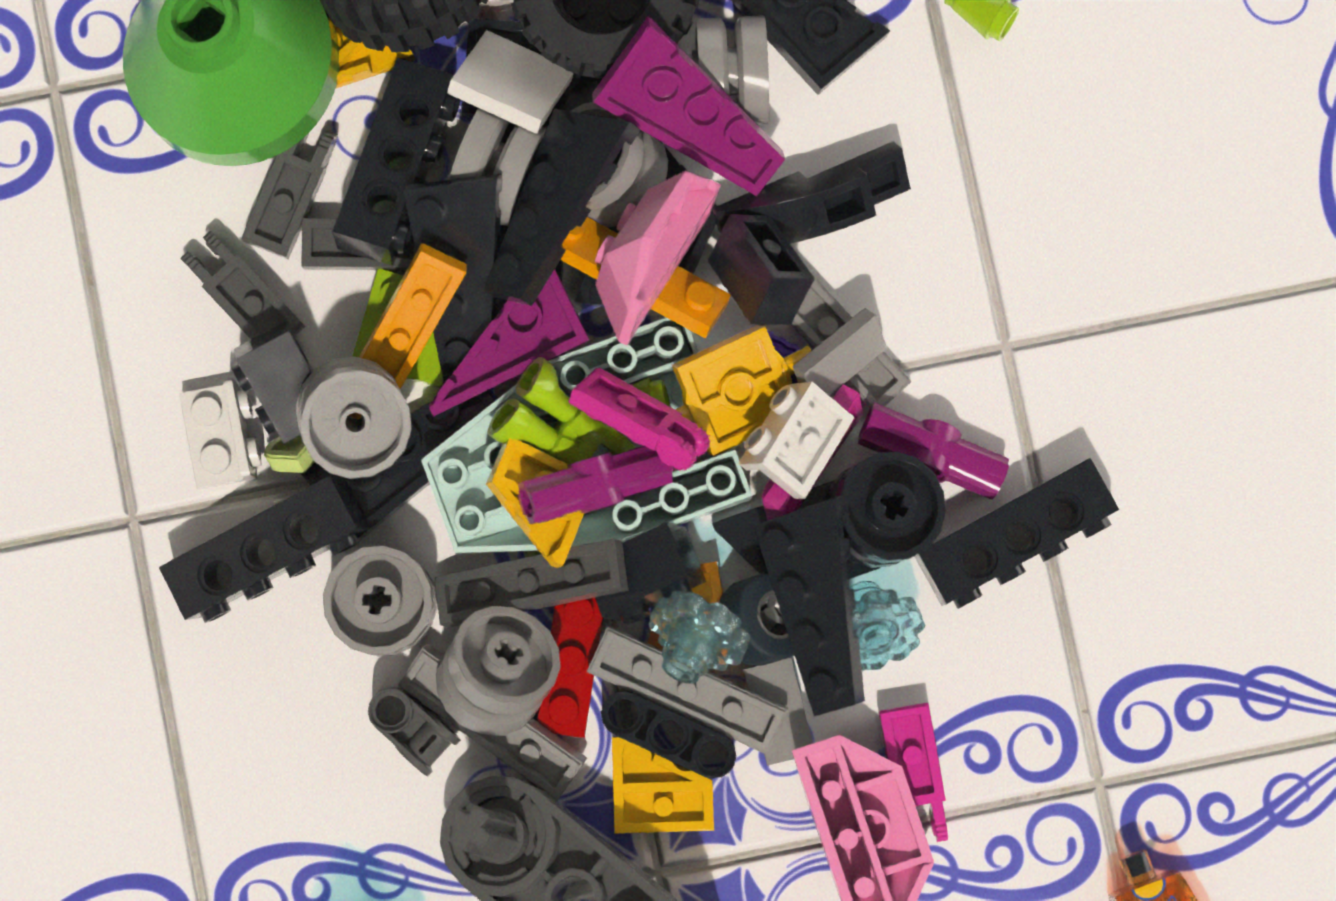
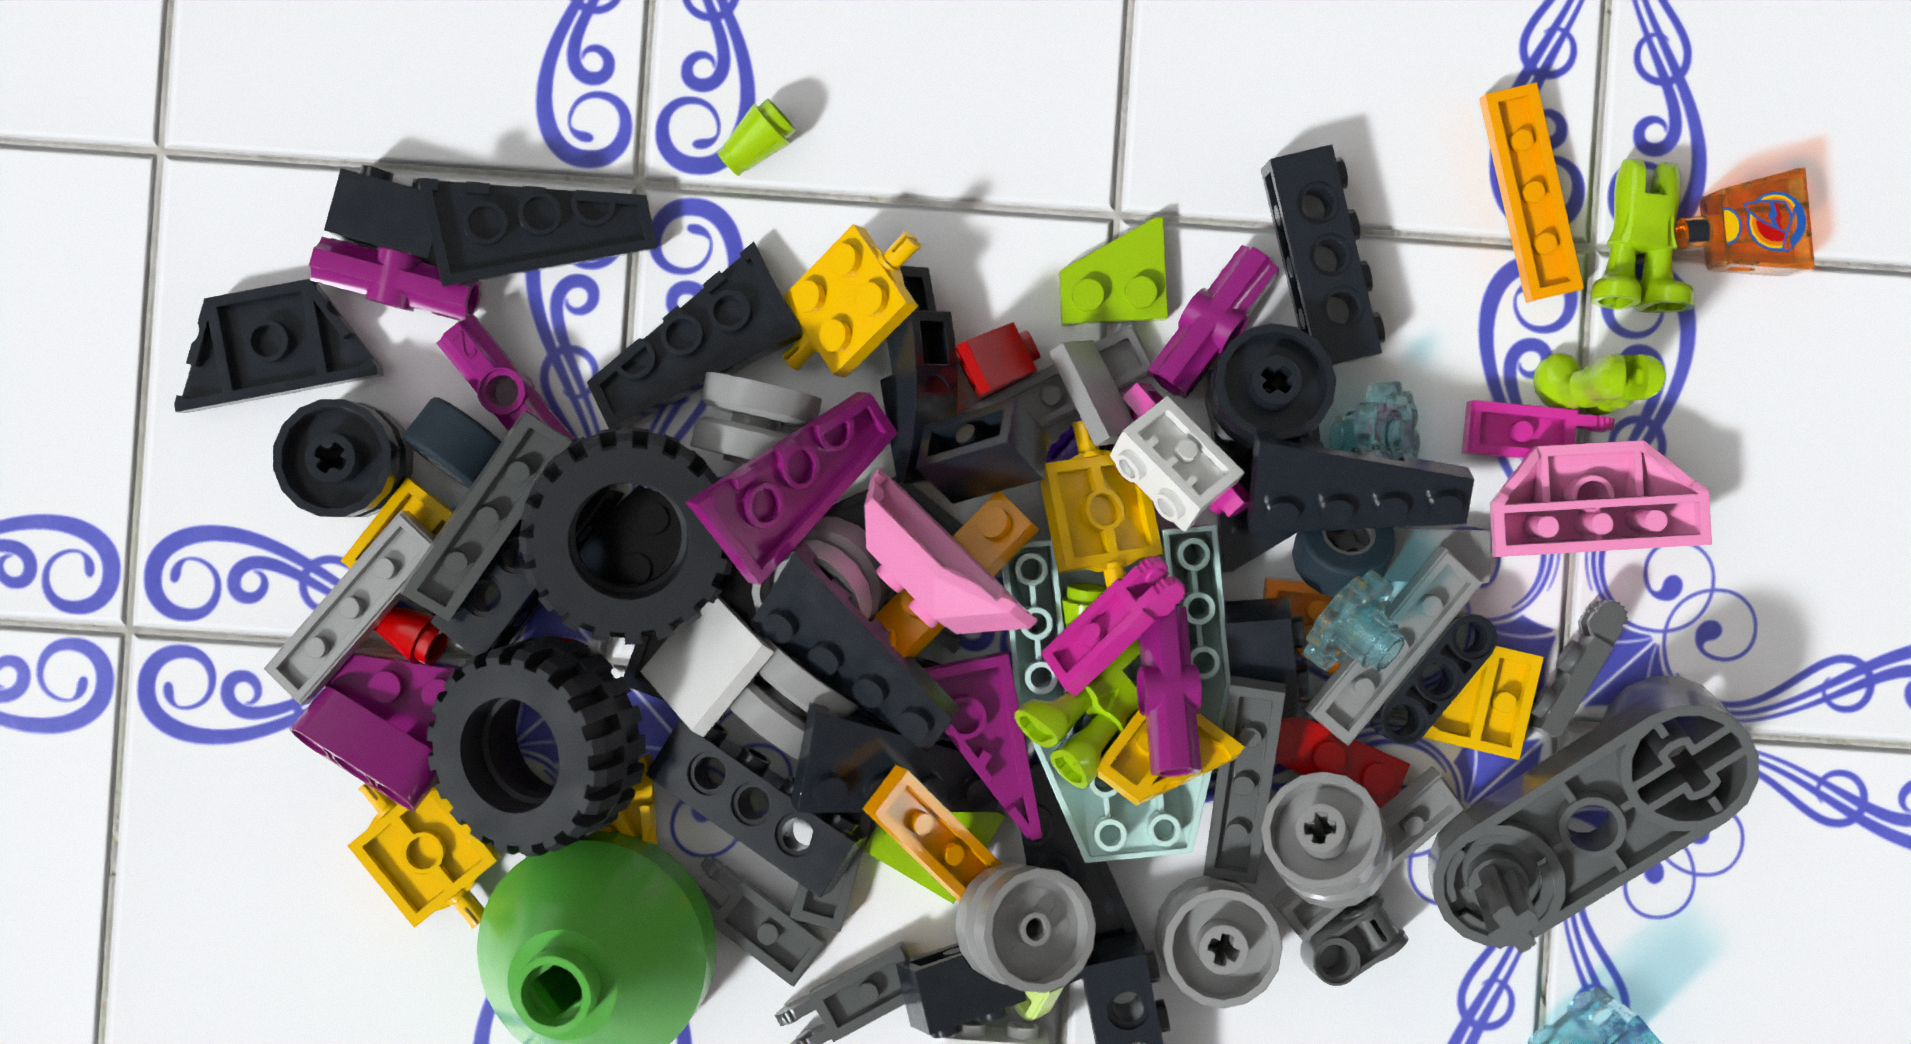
camera: 70 degrees left, 5 degrees up
none -> yellow plate [783,224,921,378]
none -> red slope [956,322,1041,402]
none -> lime wing [1059,217,1168,326]
none -> light orange plate [1479,82,1584,303]
none -> dark grey hinge [1528,600,1628,738]
none -> lime piece [1533,353,1666,416]
none -> lime piece [1590,159,1695,313]

